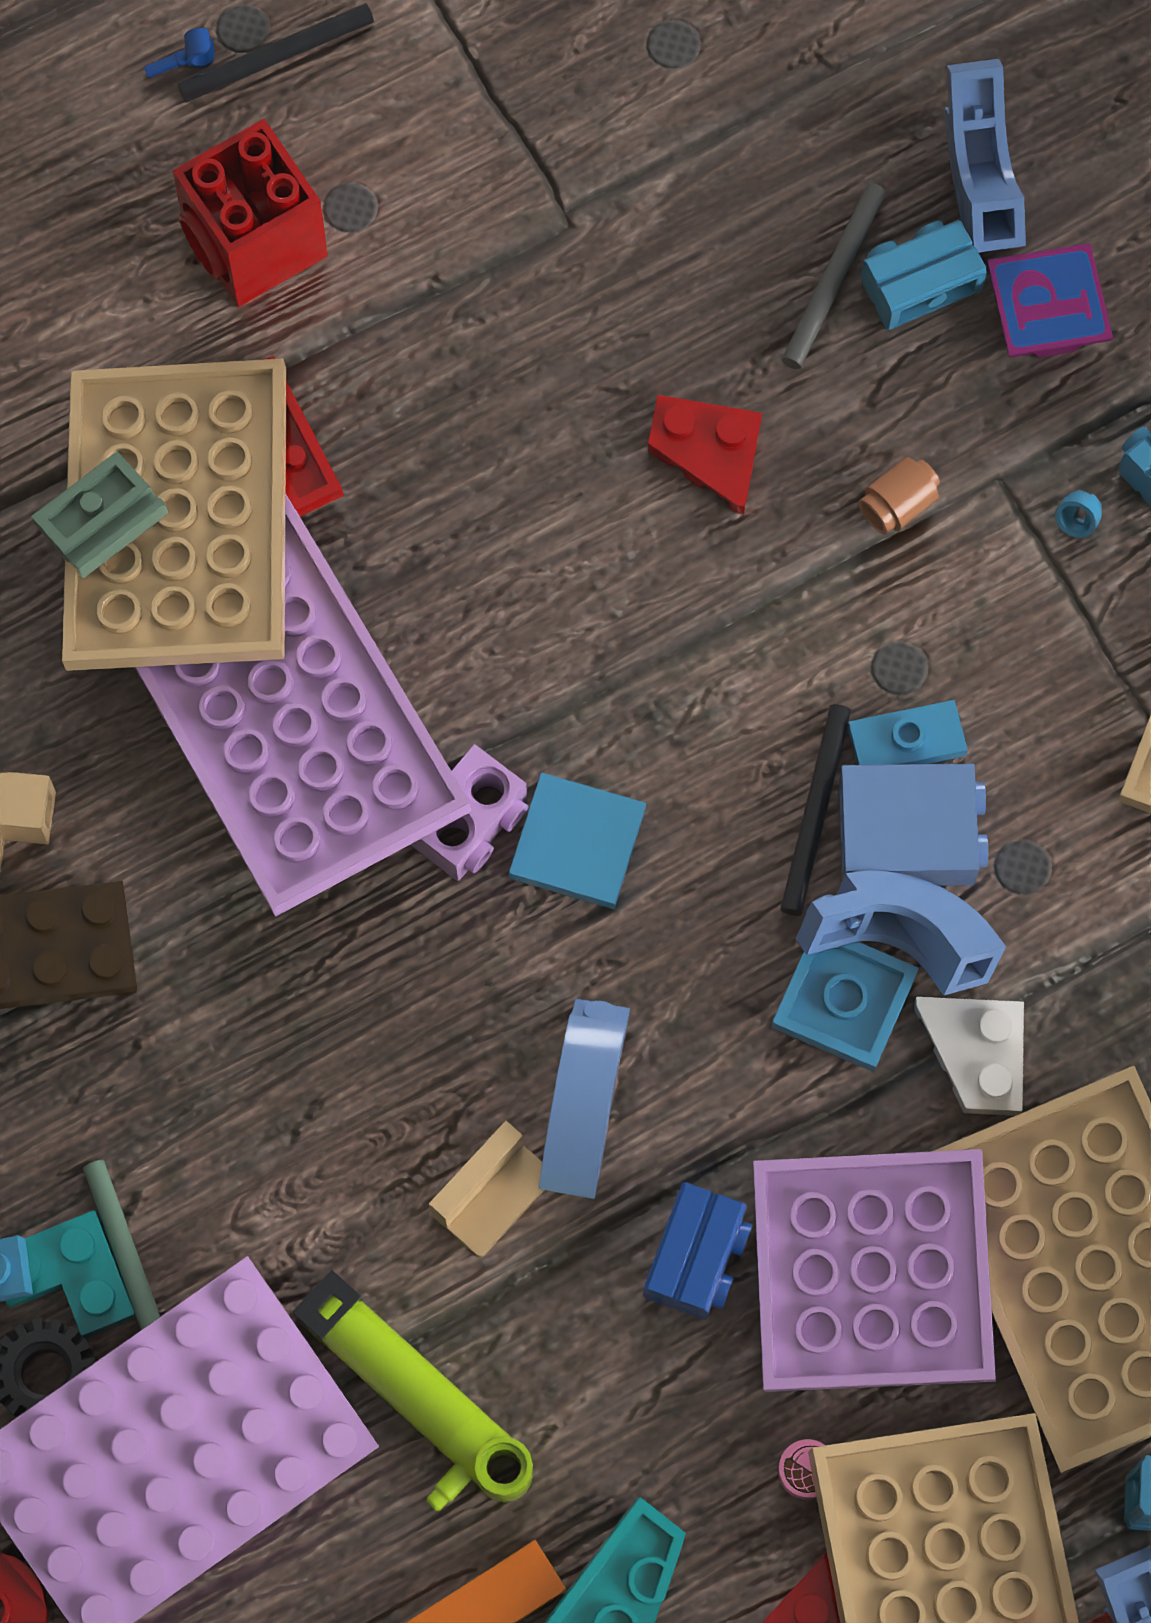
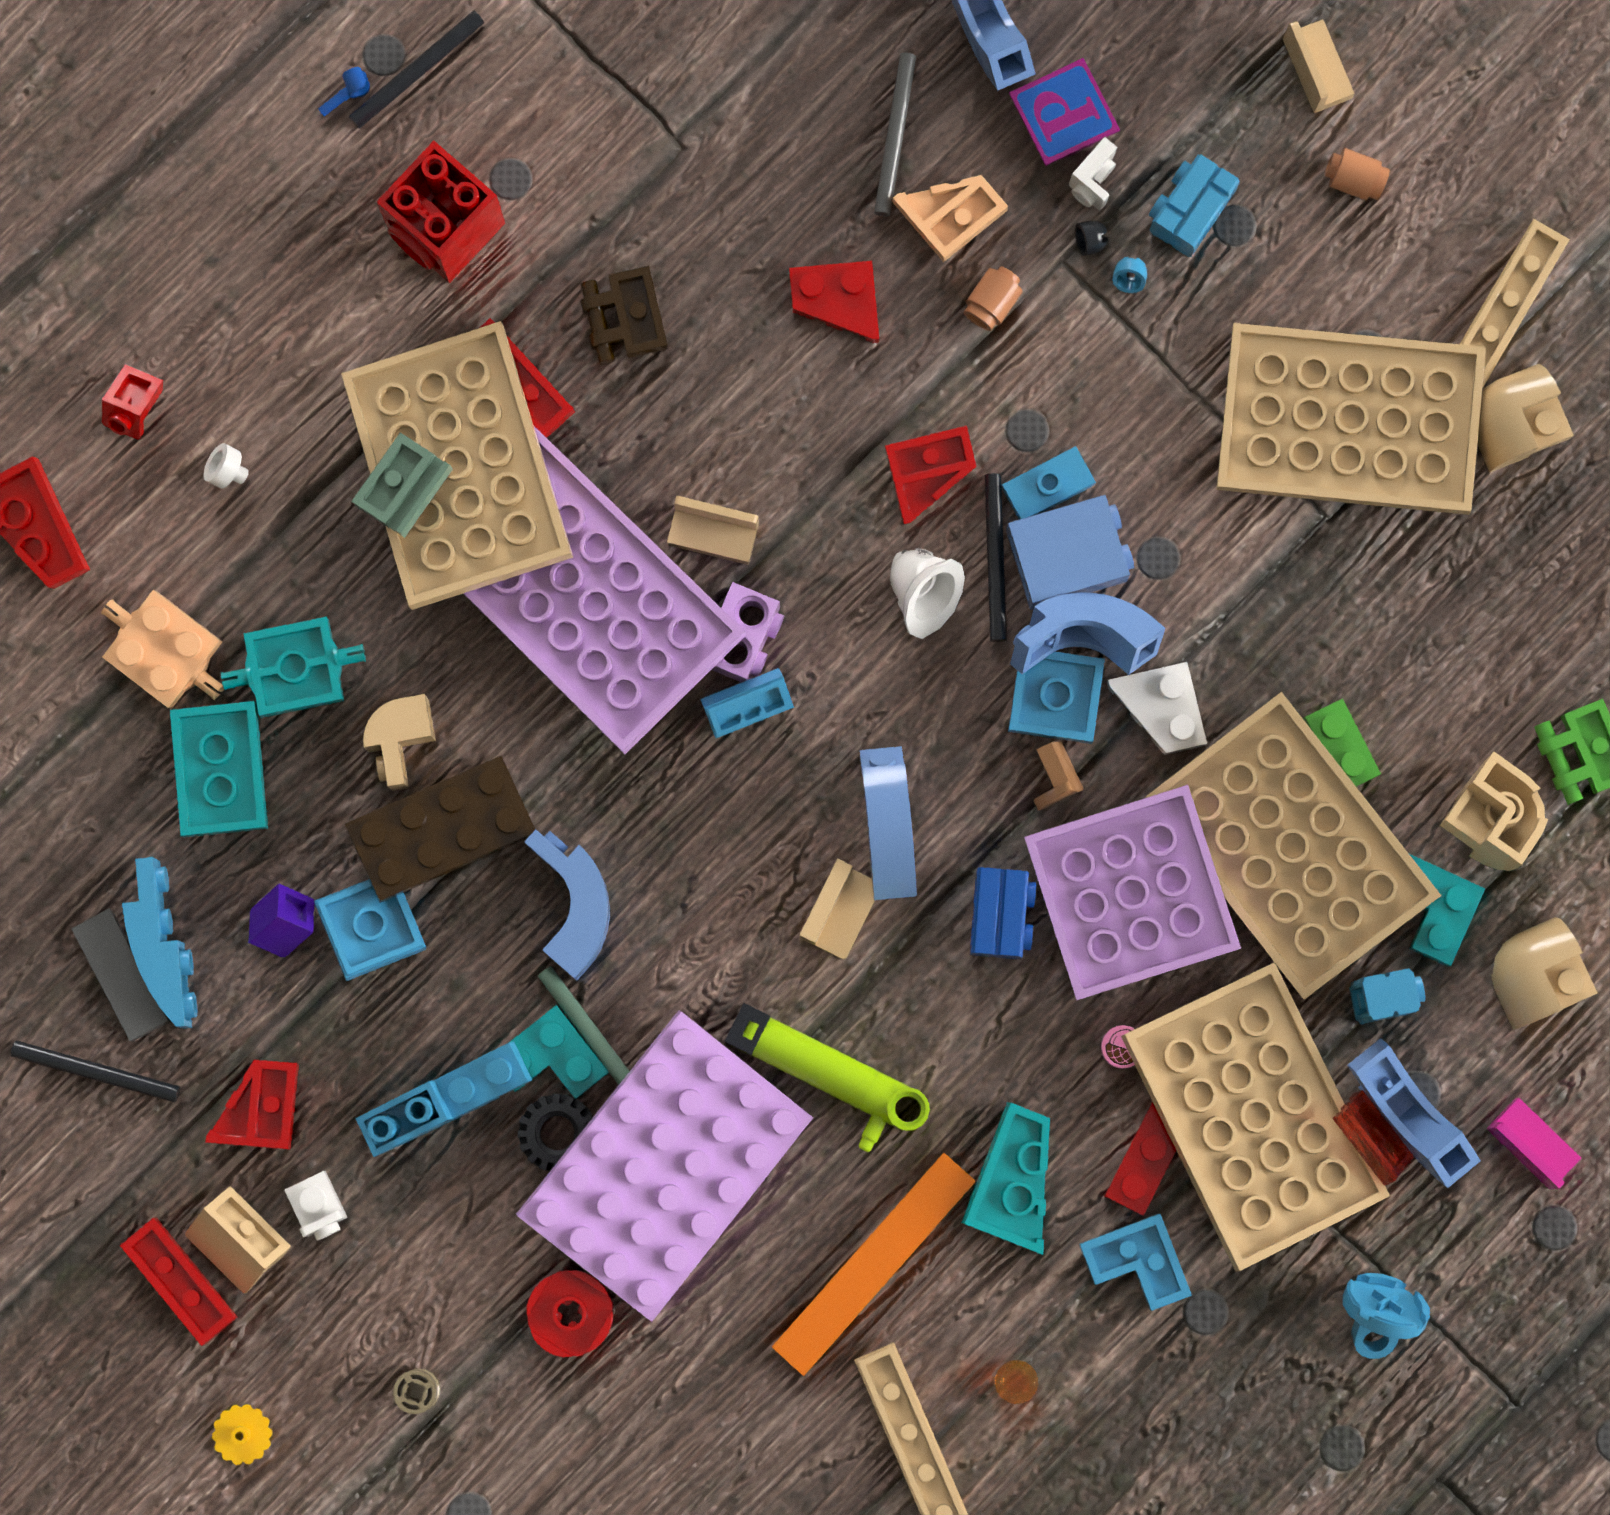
camera: 15 degrees left, 10 degrees up
dark azure tile [509,772,646,909] -> none
dark azure brick [861,220,987,331] -> none
none -> medium blue arch [525,829,610,981]
none -> dark brown plate [580,265,668,365]
none -> tan panel [667,496,759,565]
none -> dark azure plate [700,668,794,738]
none -> red wing [884,425,977,525]
none -> white piece [890,548,965,639]
none -> light nougat wing [893,175,1008,262]
none -> medium nougat tile [1033,742,1084,811]
none -> white bracket [1069,137,1117,211]
none -> black hinge [1075,221,1109,256]

